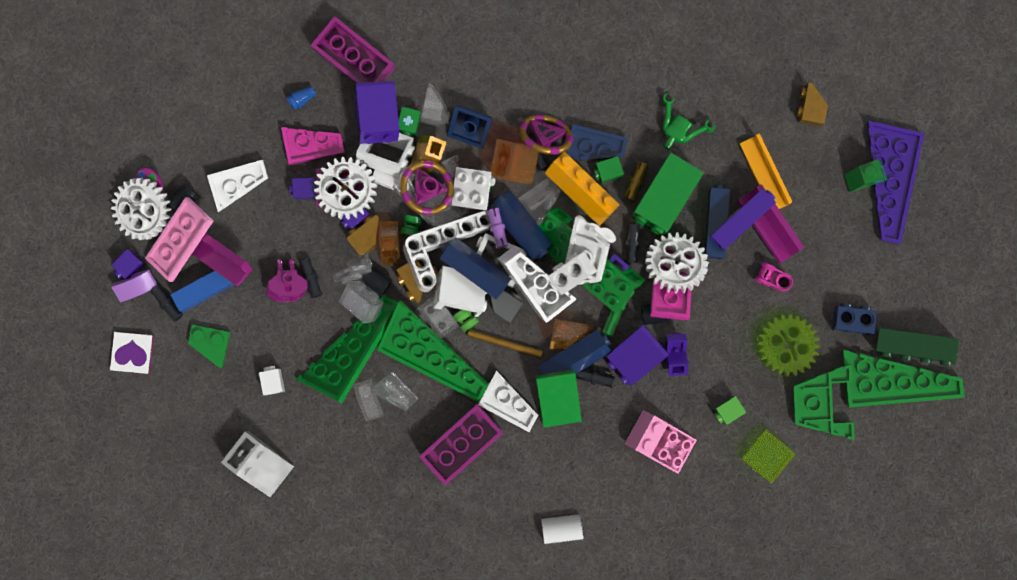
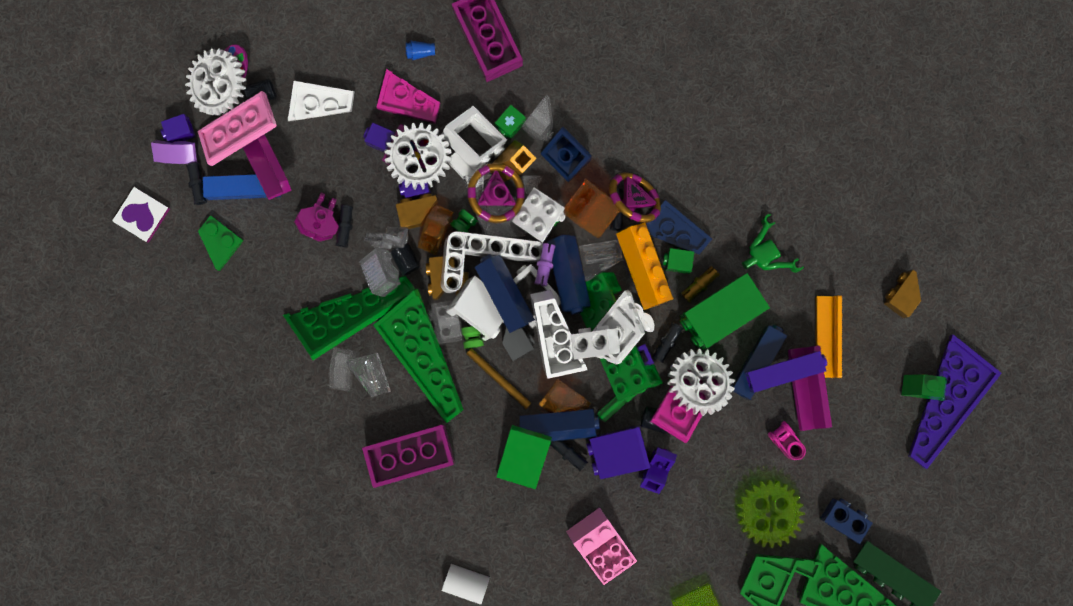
camera: 20 degrees right, 0 degrees up
slope [221,431,294,497] -> none
white brick [259,366,285,395] -> none
dark purple slope [354,81,399,144] -> none
white wing [478,371,538,432] -> none
bright green brick [714,396,746,425] -> none

